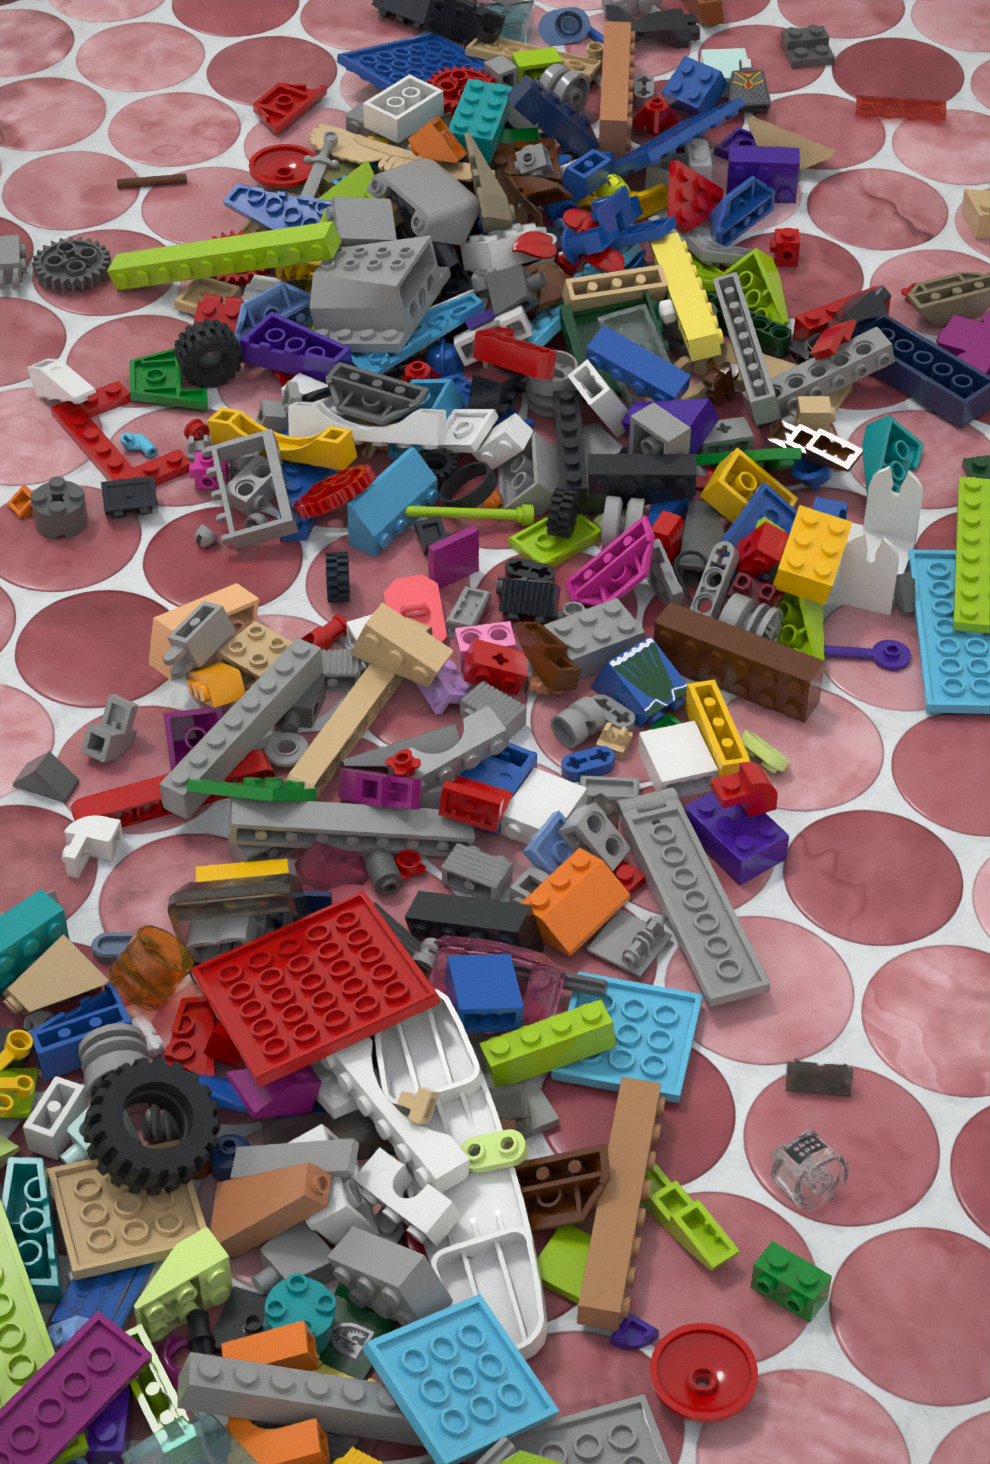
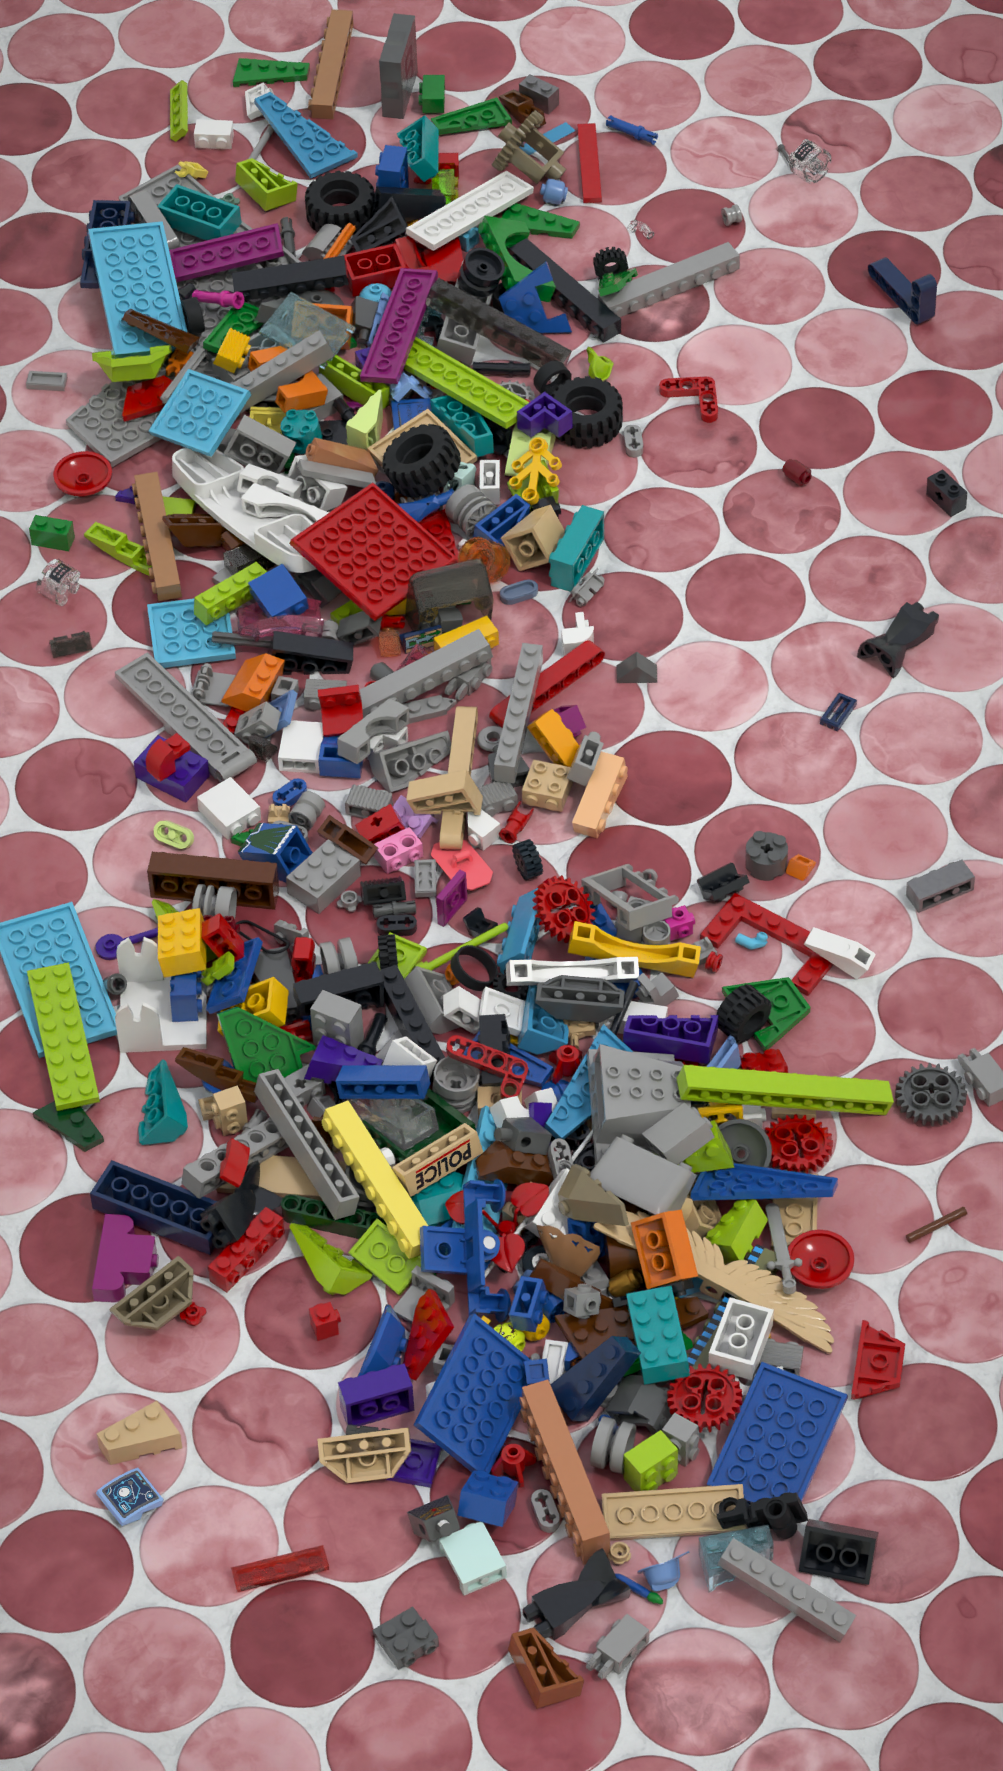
camera: 160 degrees right, 5 degrees up
light grey brick [81,694,138,763] -> none
green wing [187,777,317,801] -> none
magenta slope [338,768,421,810] -> none
red plate [385,749,421,777] -> none
tan tile [397,1087,440,1125] -> none
yellowish green plate [461,1129,528,1174] -> none
dark pink wedge [565,515,655,606] -> none
light grey tile [580,776,639,806] -> none
yellow brick [685,680,751,778] -> none
light grey wing [686,236,752,267] -> none
light grey beam [690,541,740,619] -> none

